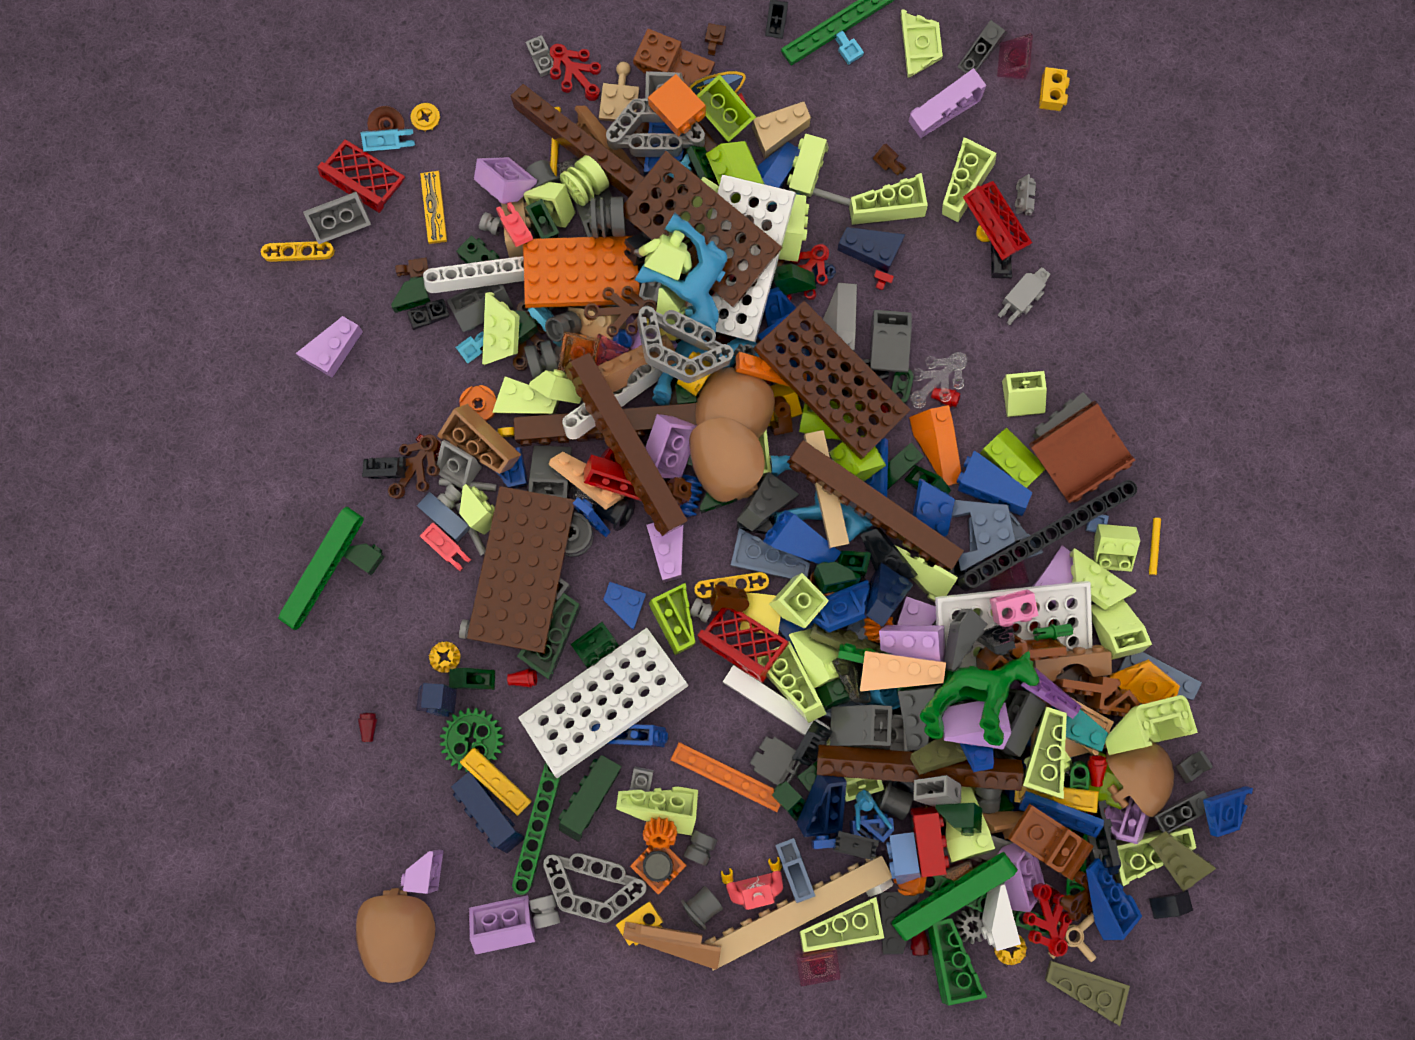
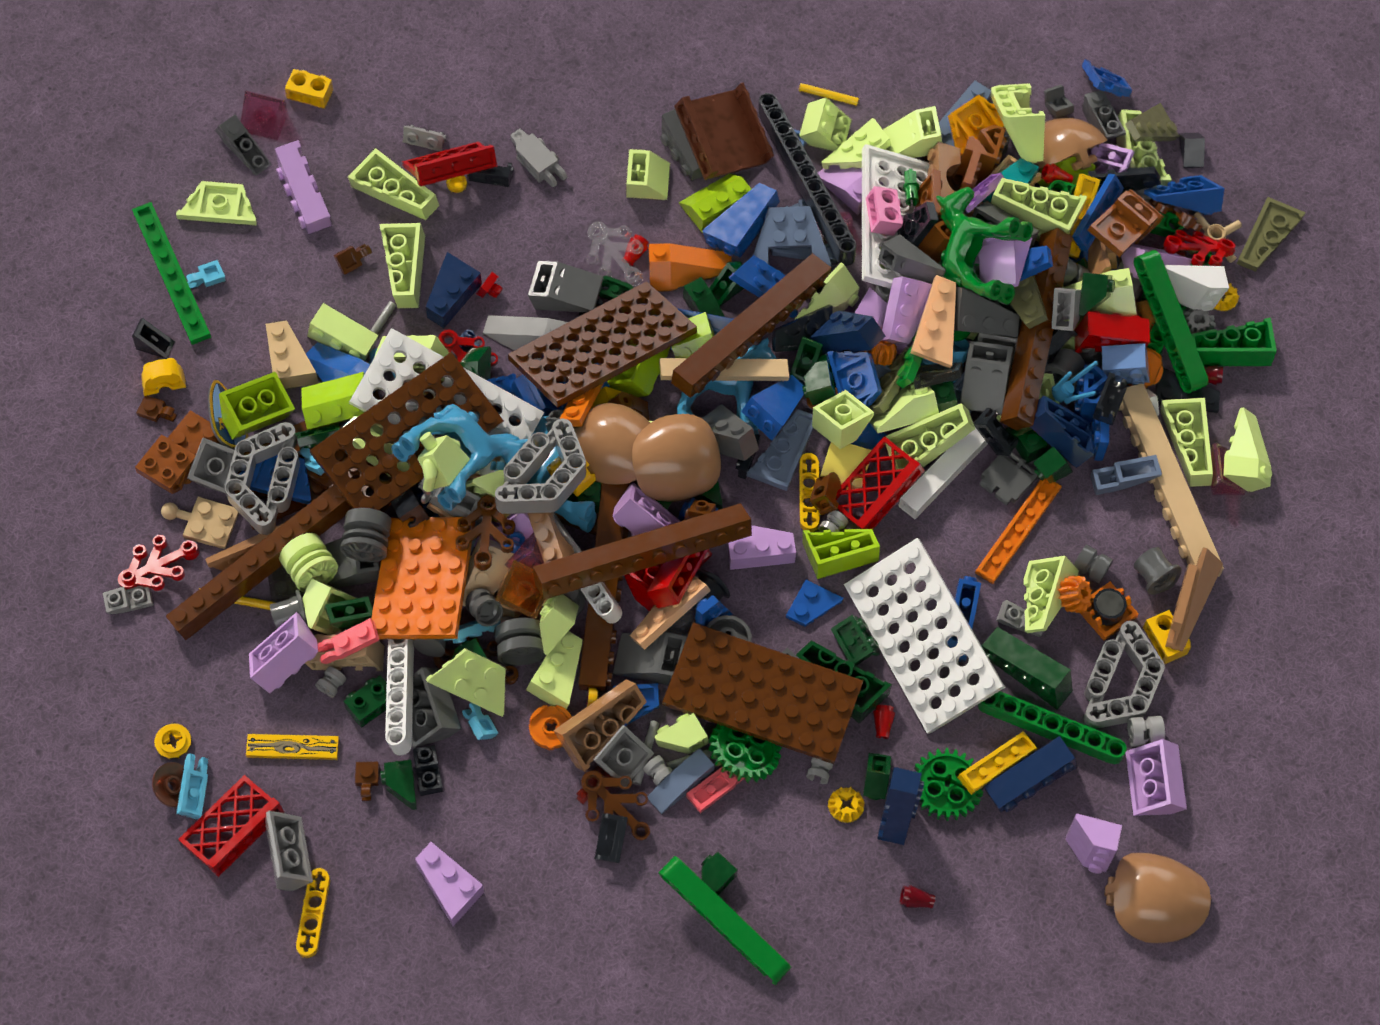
camera: 85 degrees left, 15 degrees down
orange brick [648,74,706,137] -> none
coral torso [721,857,783,910] -> none
none -> yellow cylinder [141,358,186,396]
none -> green gear [708,724,781,783]
none -> yellowish green wedge [1223,407,1272,492]

